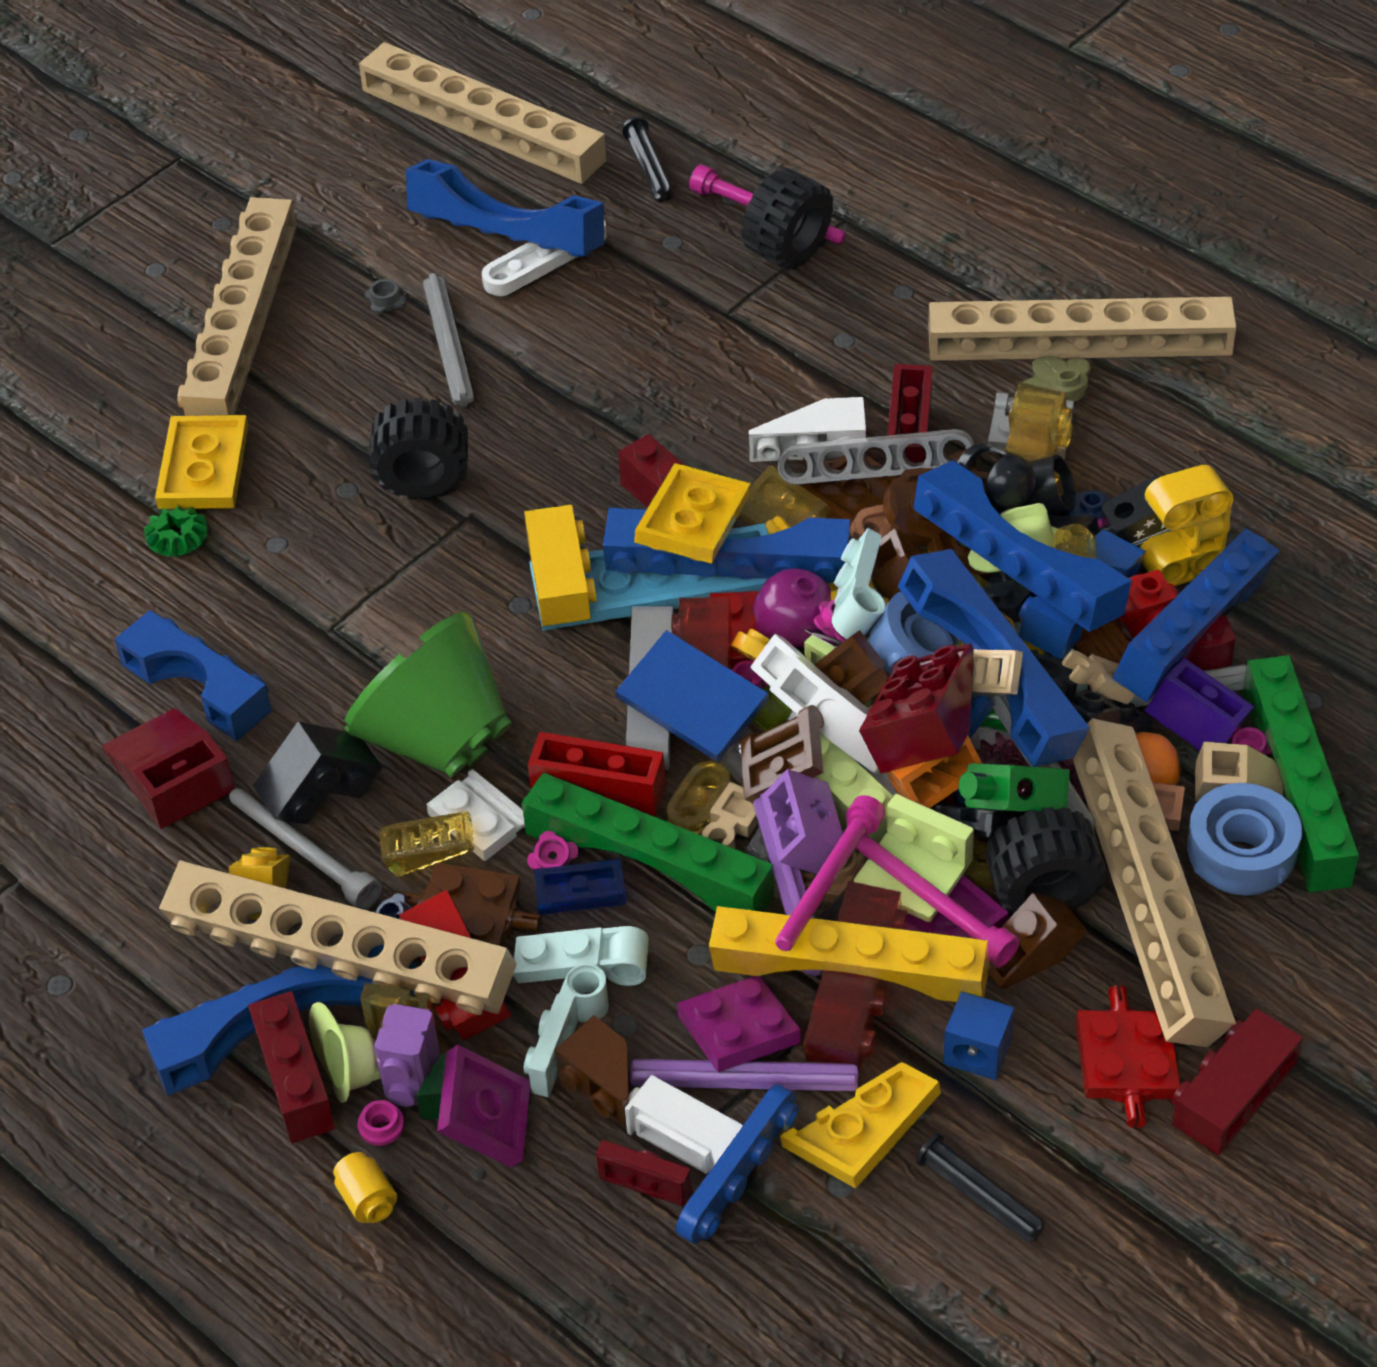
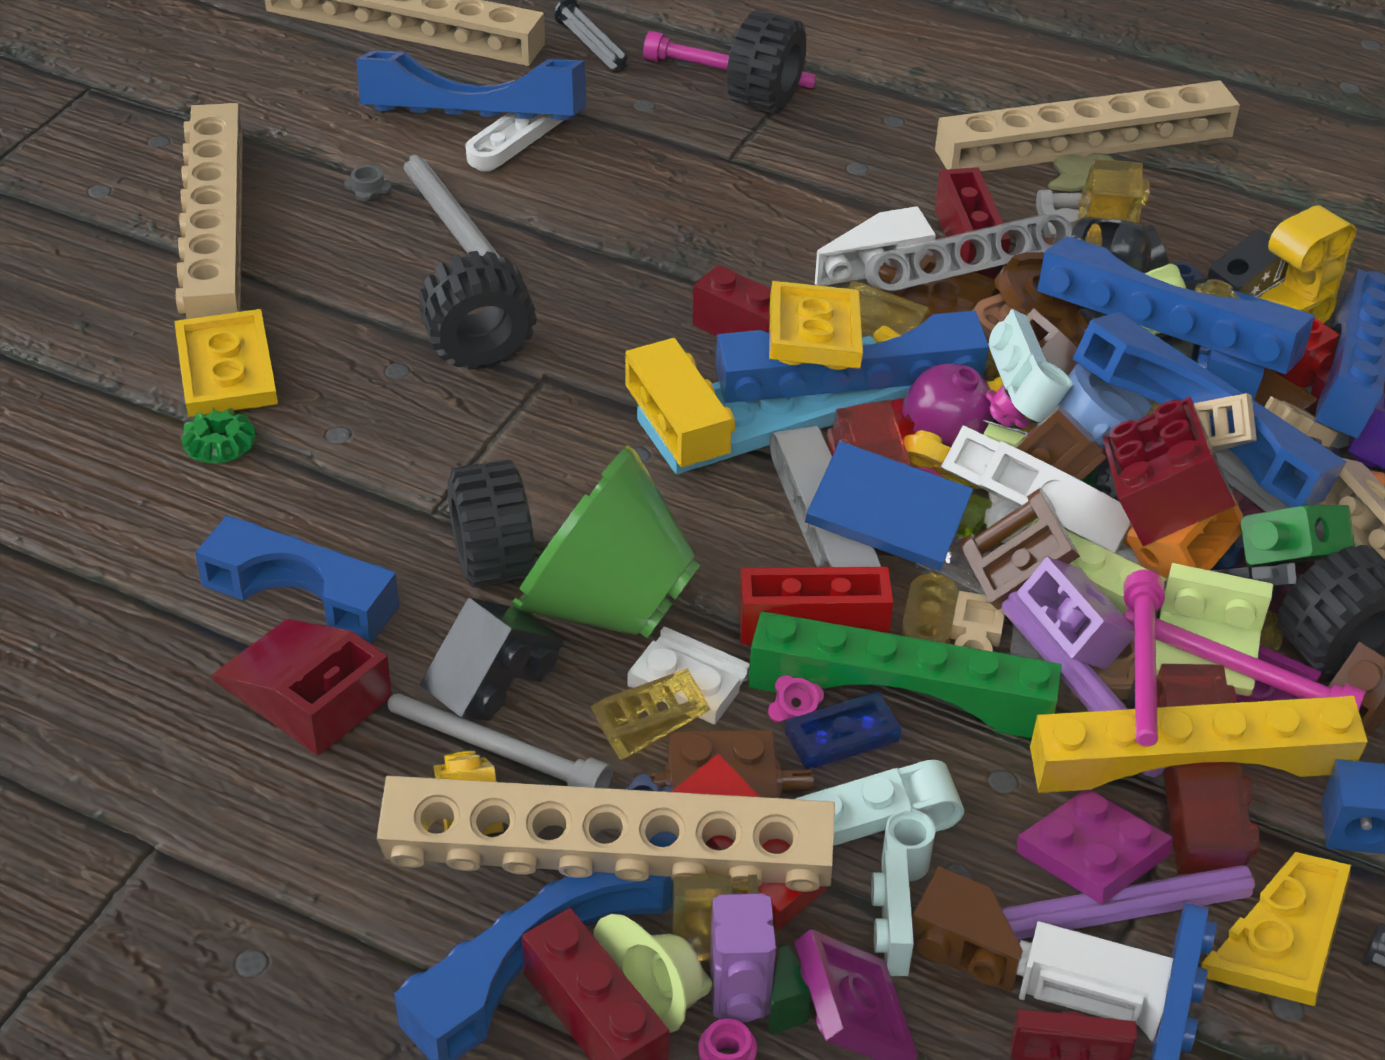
camera: 20 degrees left, 5 degrees down
none -> black tyre [448,459,535,588]

